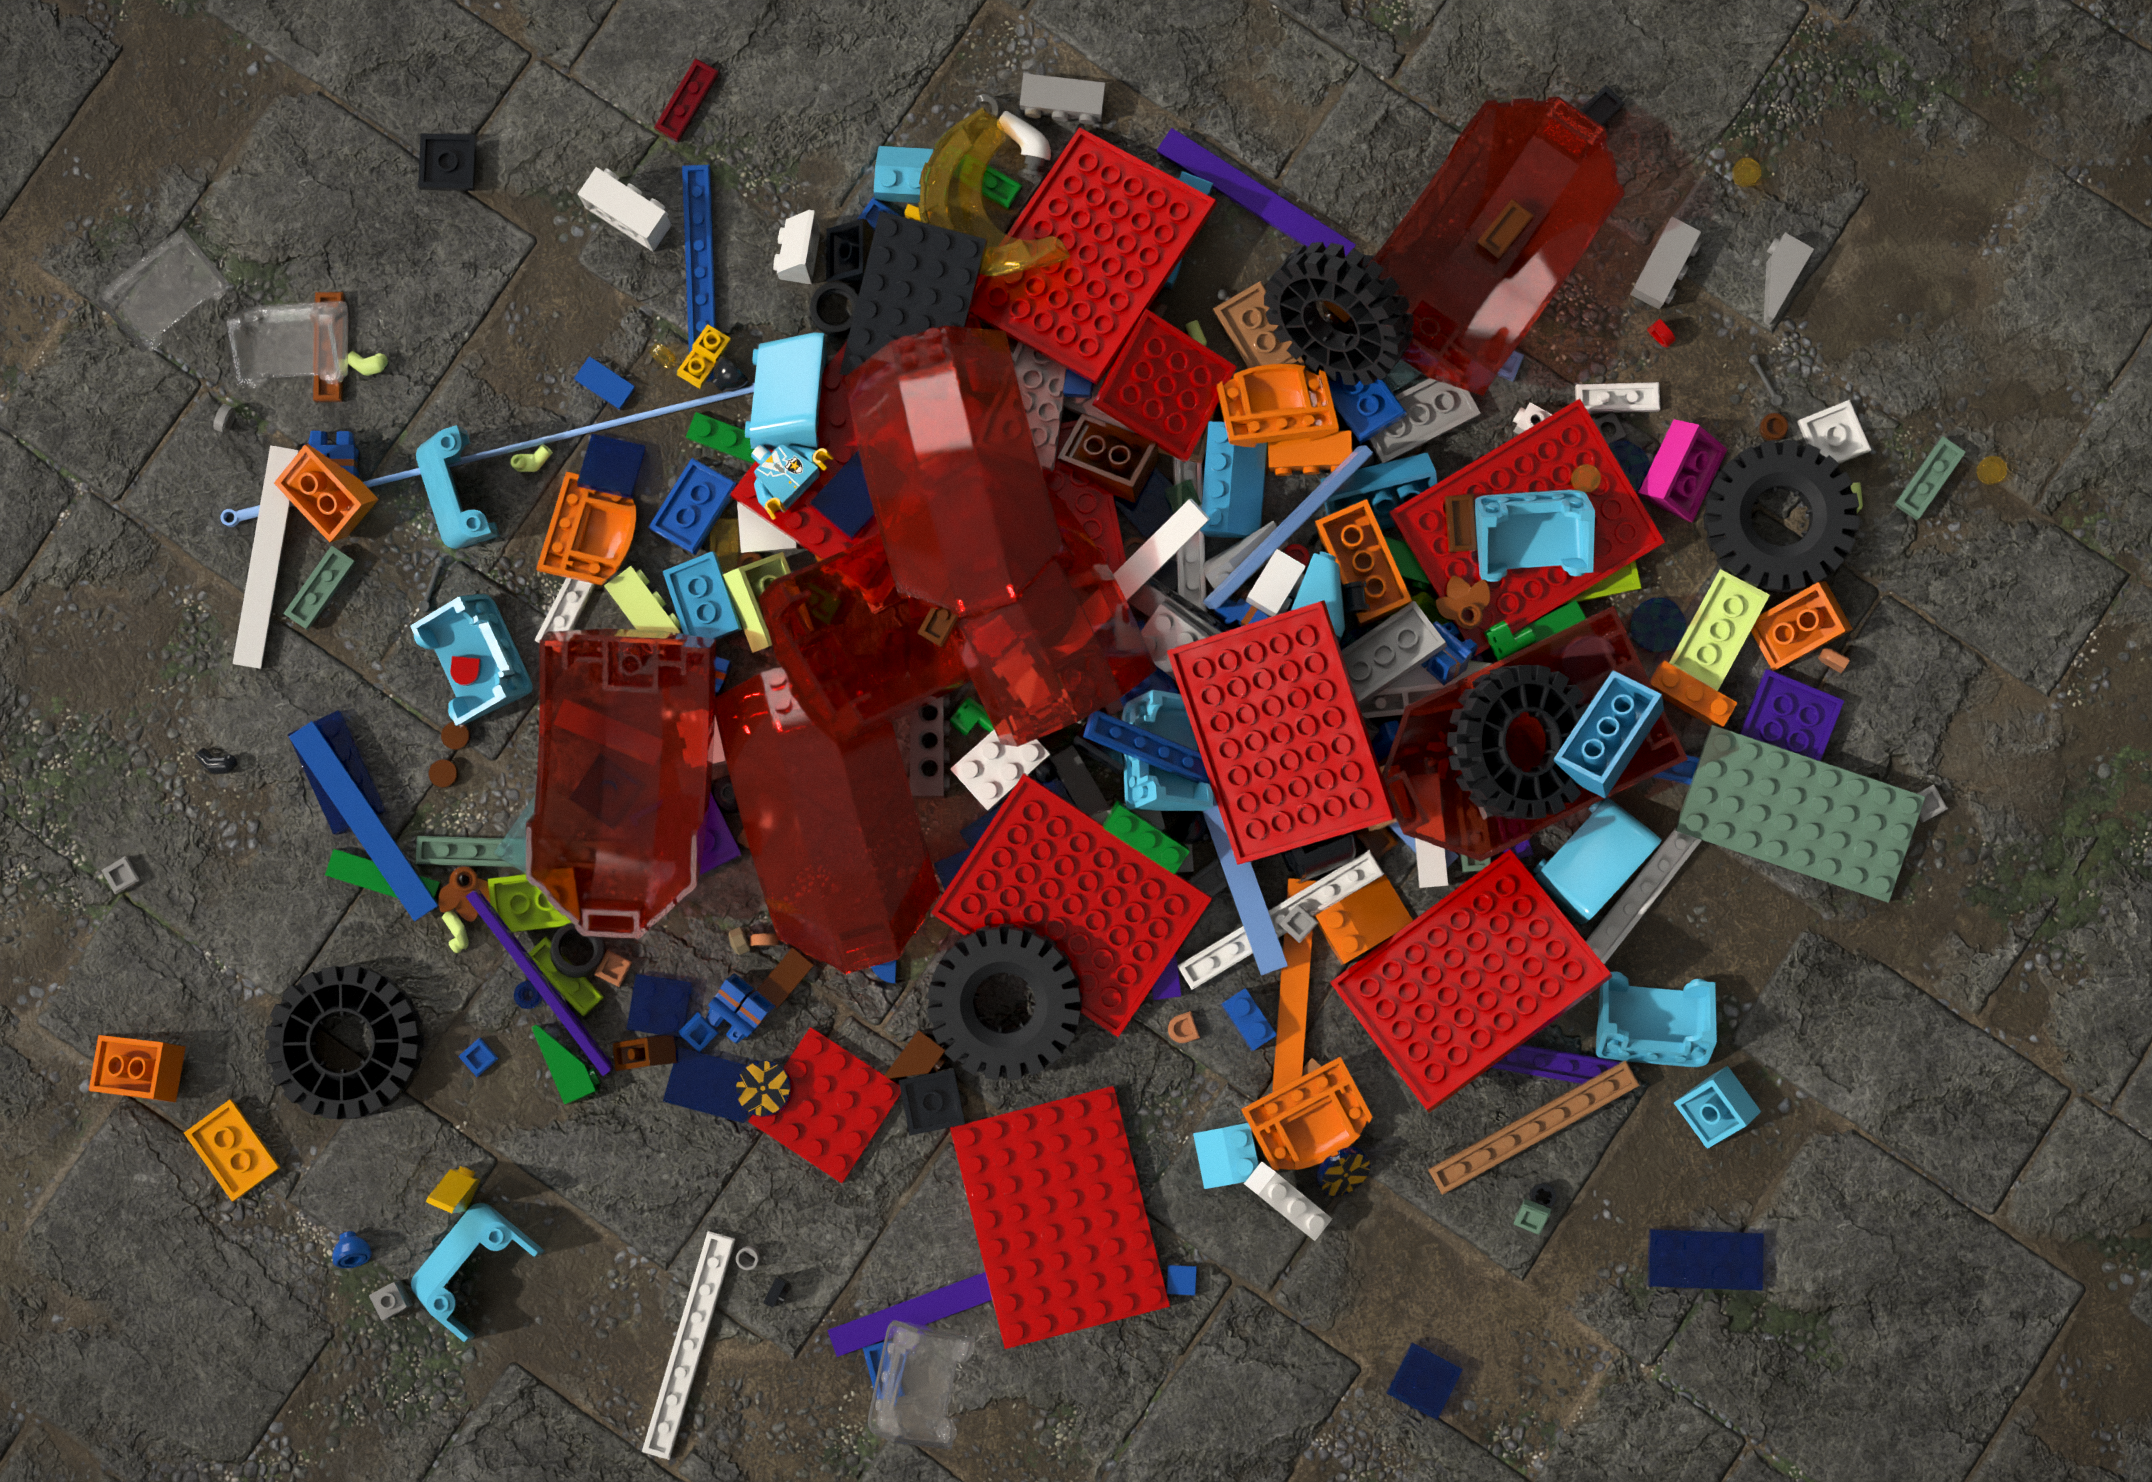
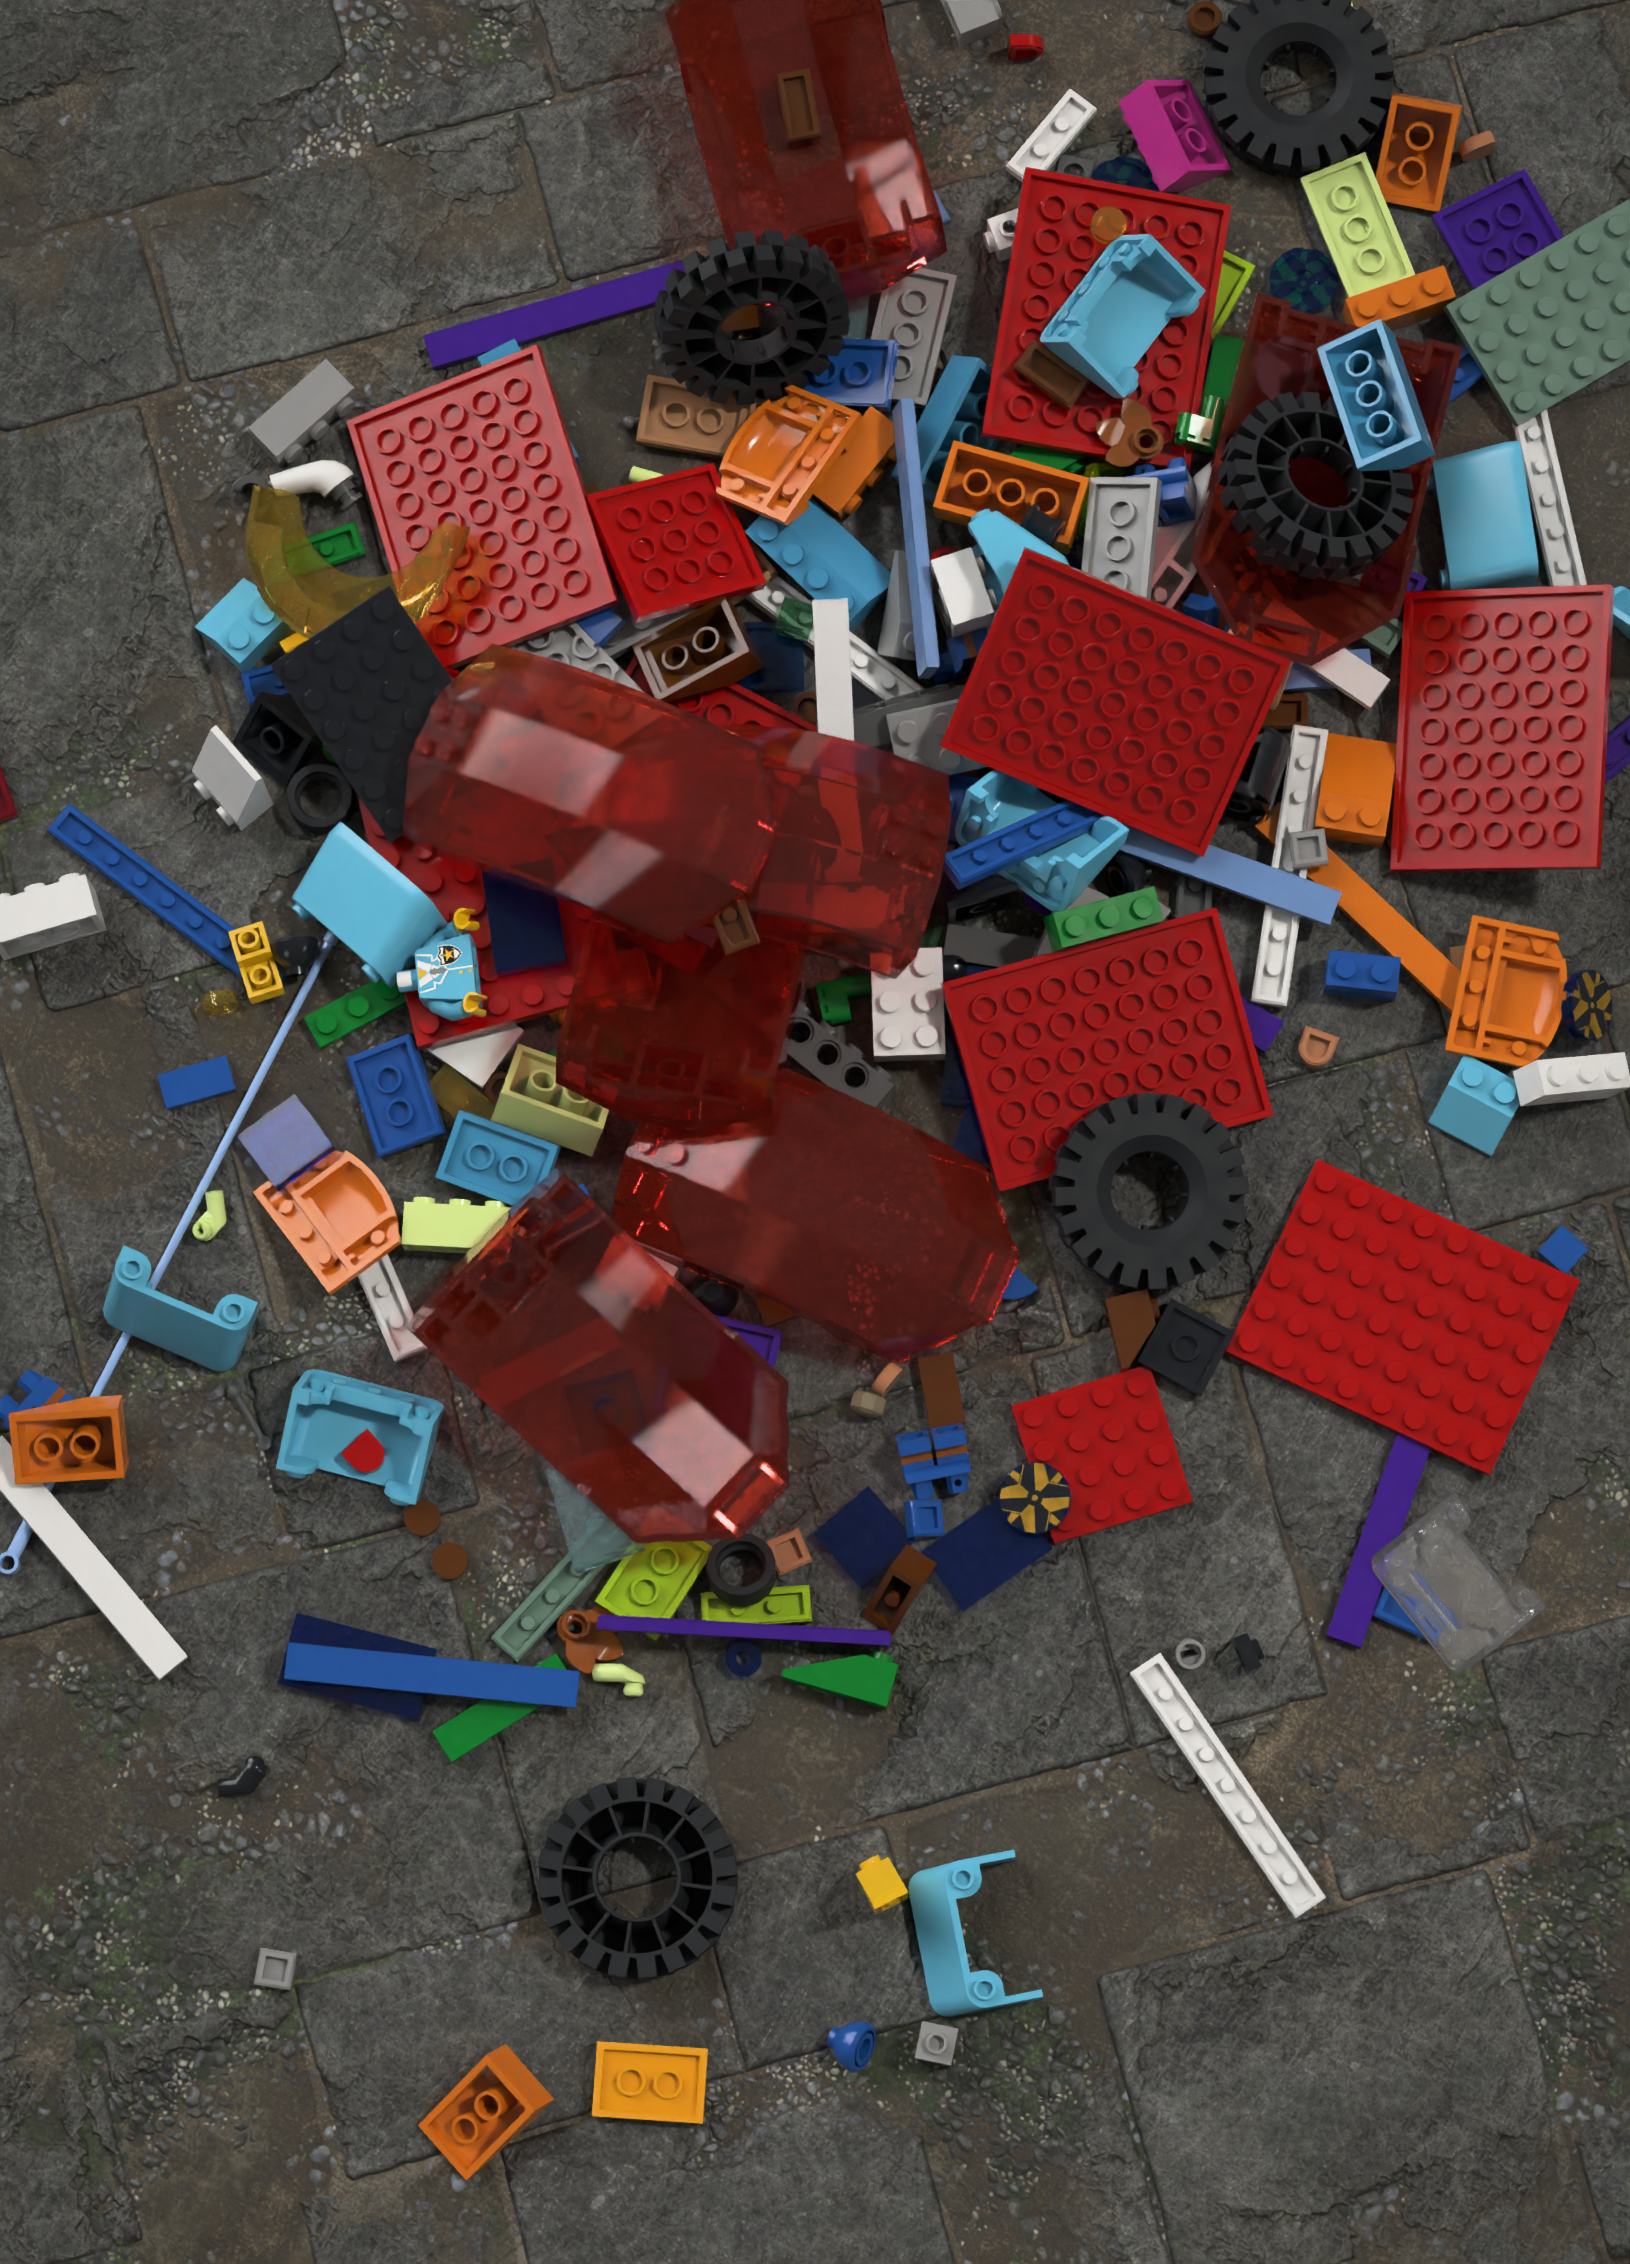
camera: 45 degrees left, 5 degrees down
sand green plate [283,545,356,630] -> none
blue tile [458,1038,499,1077] -> none

